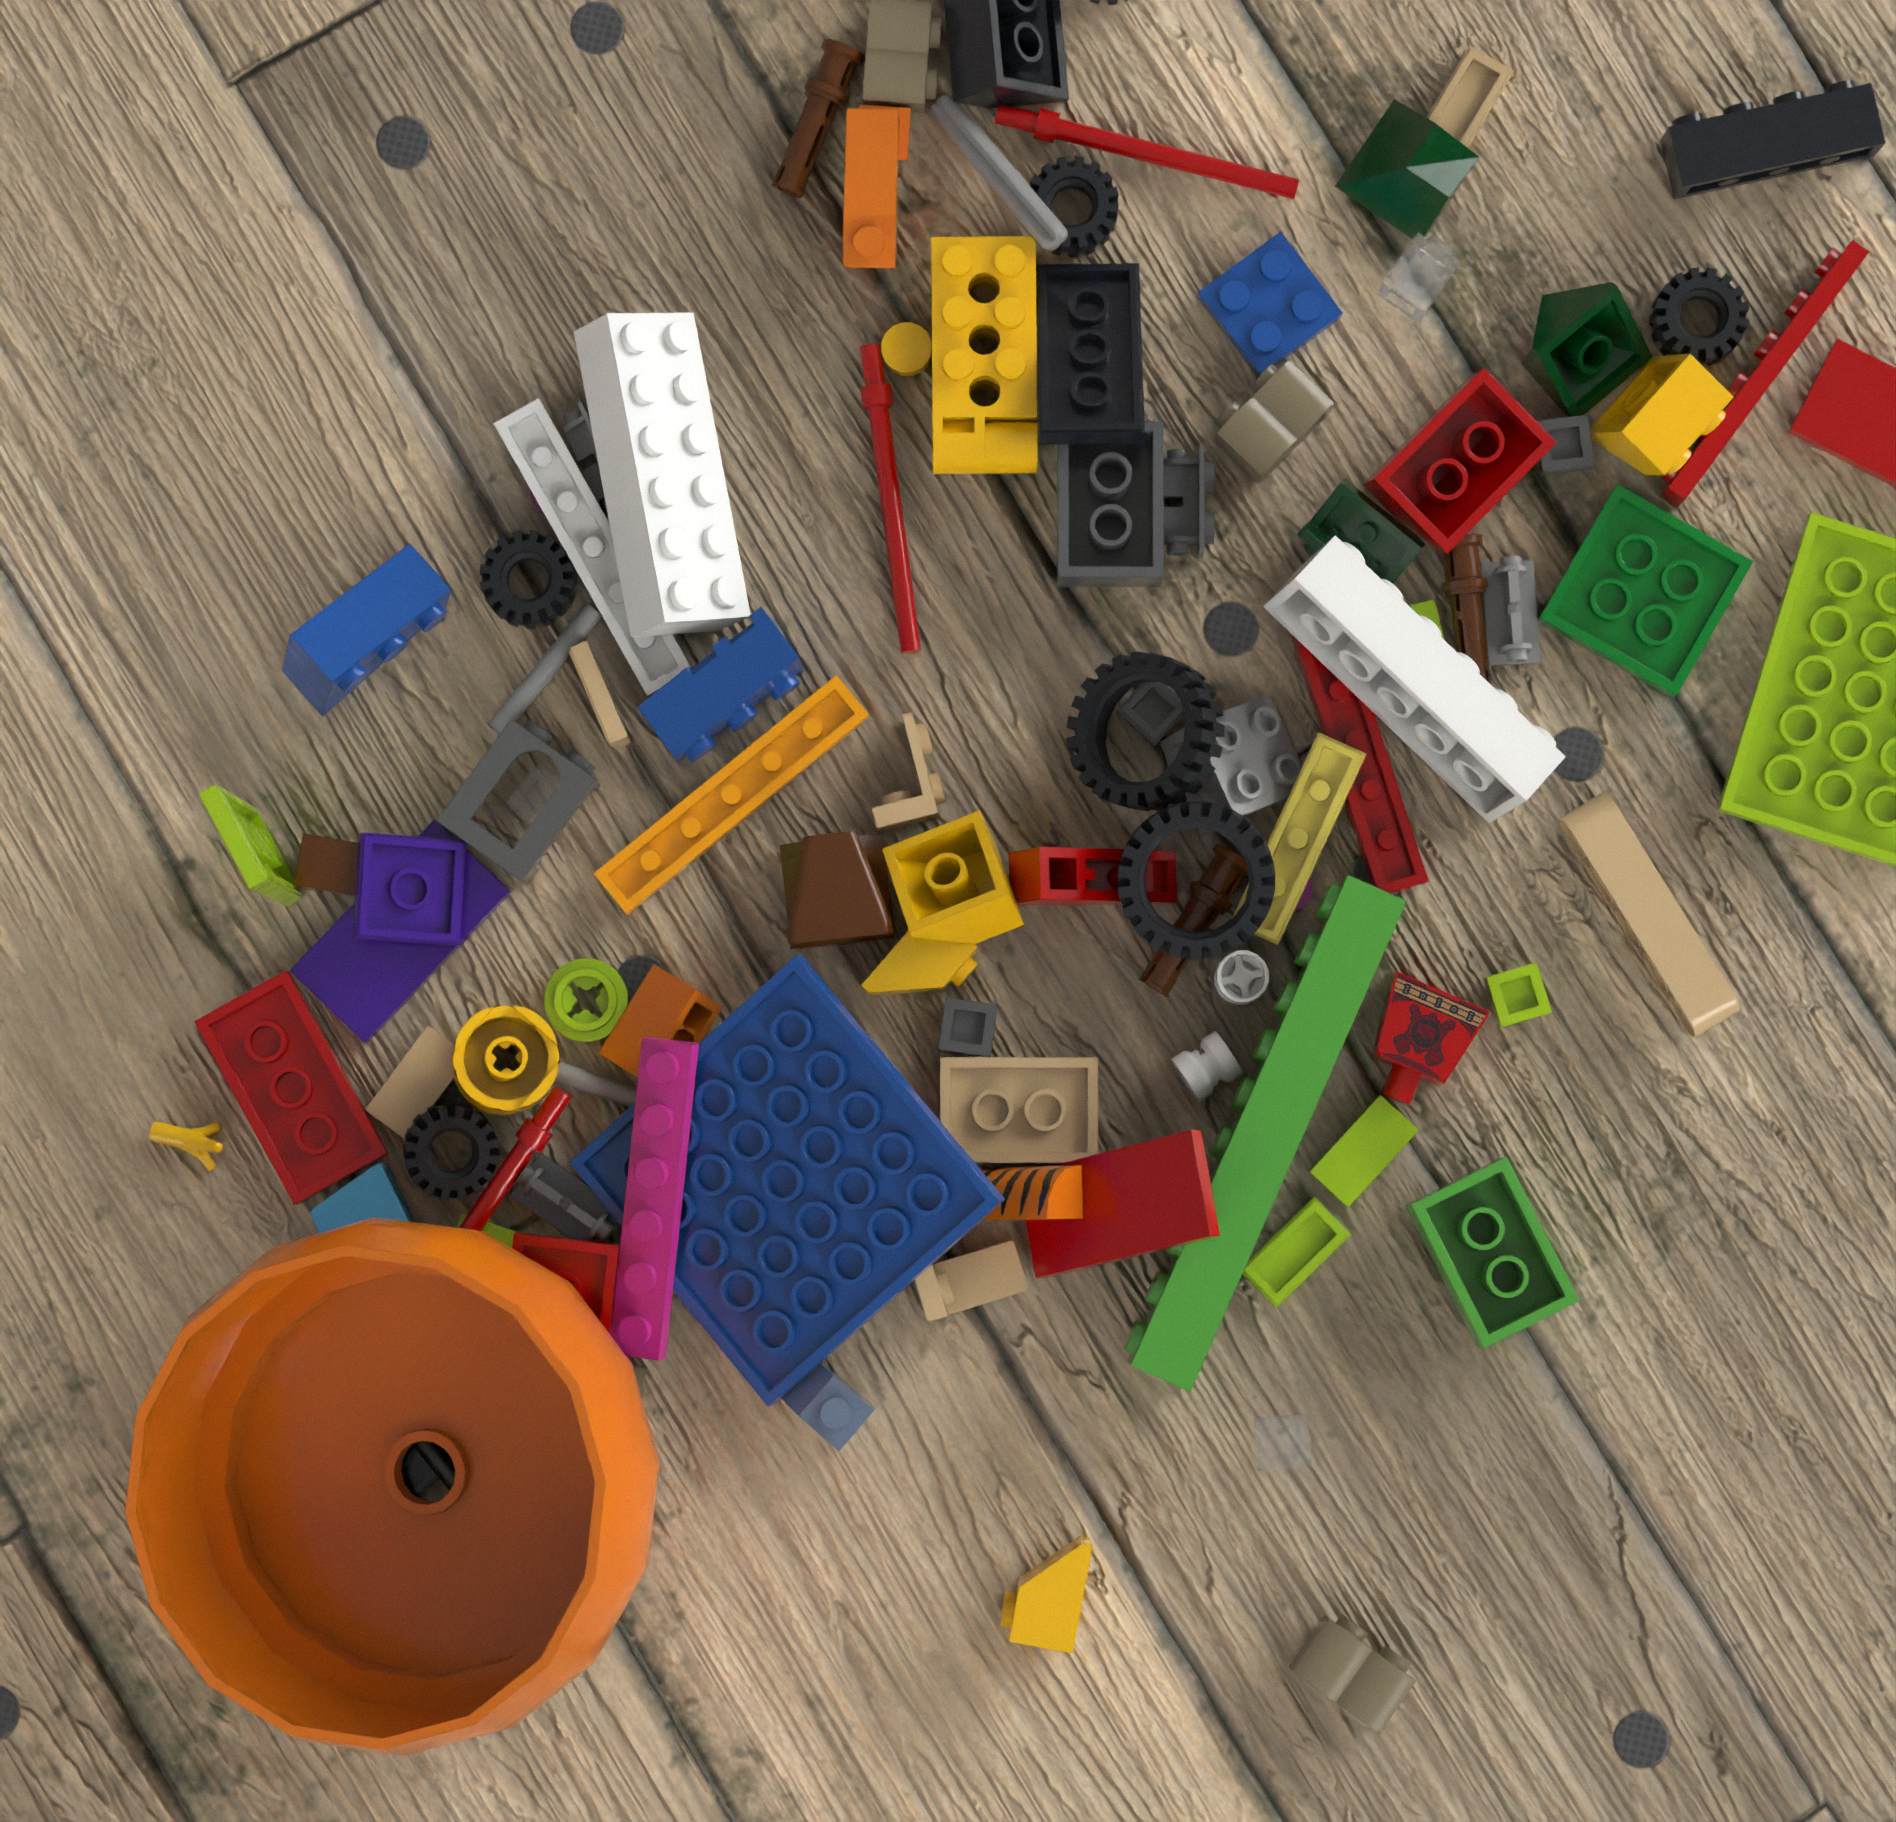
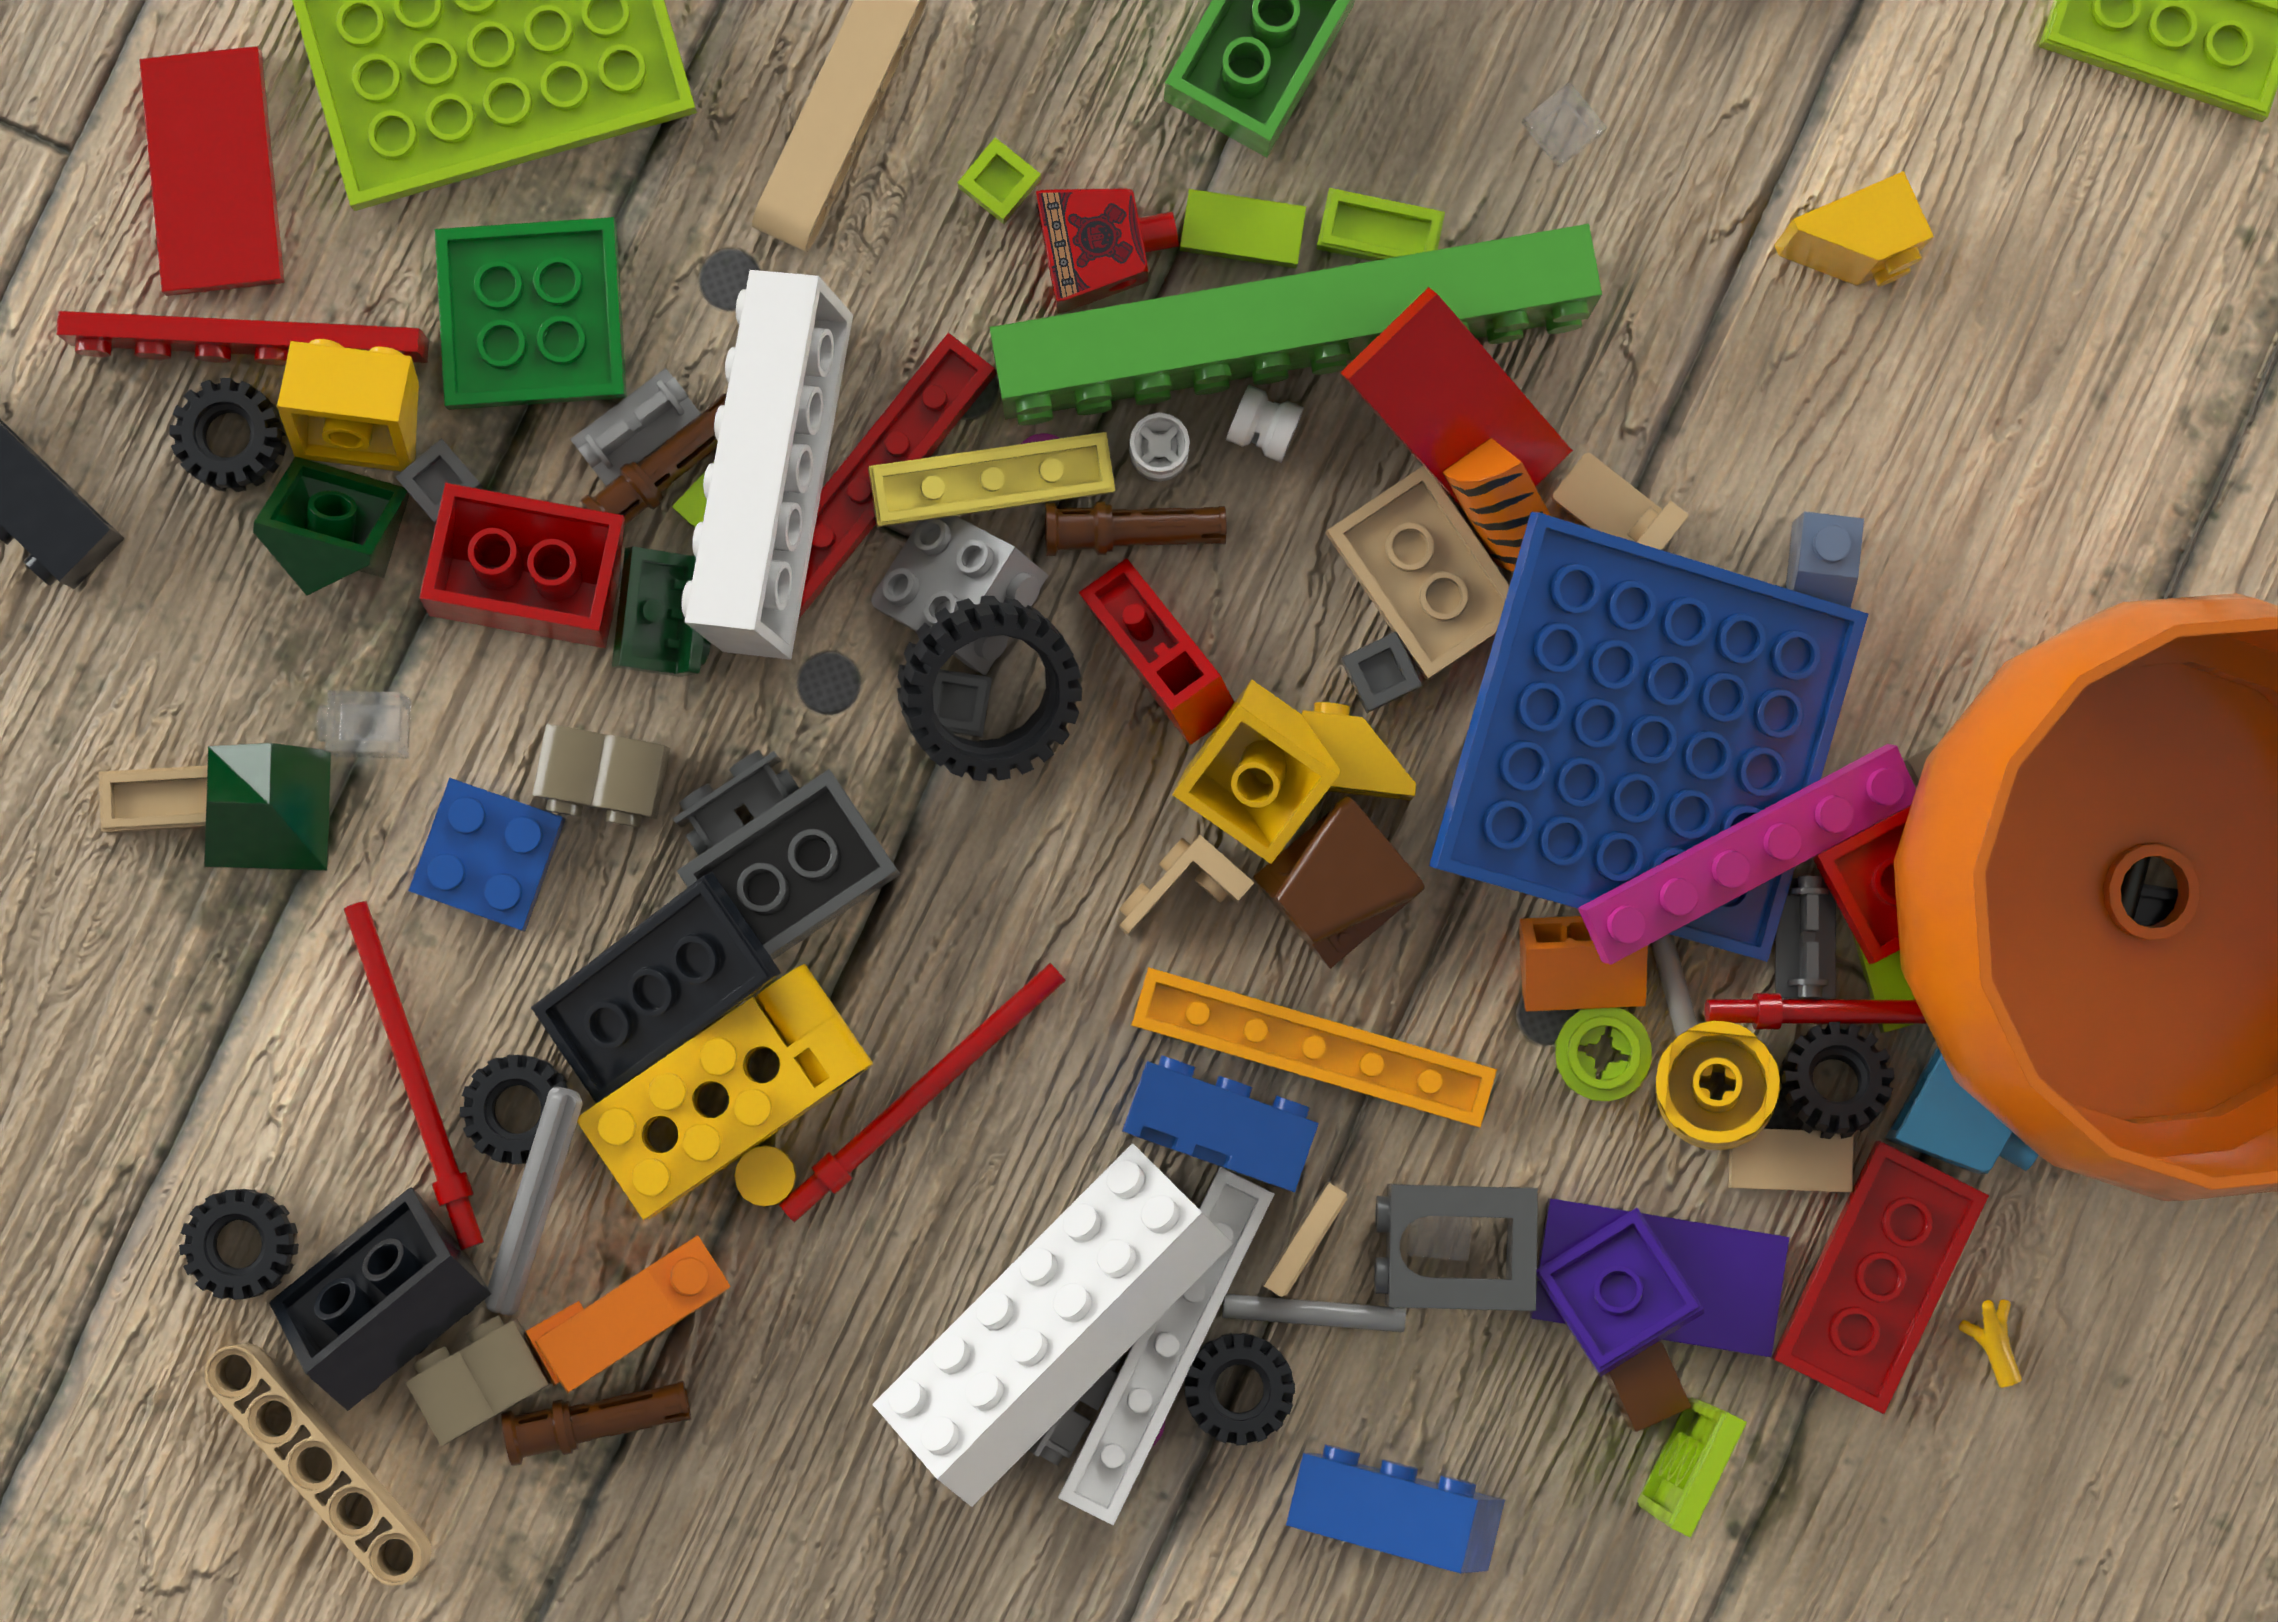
camera: 135 degrees left, 0 degrees up
black tyre [1118,801,1275,960] -> none

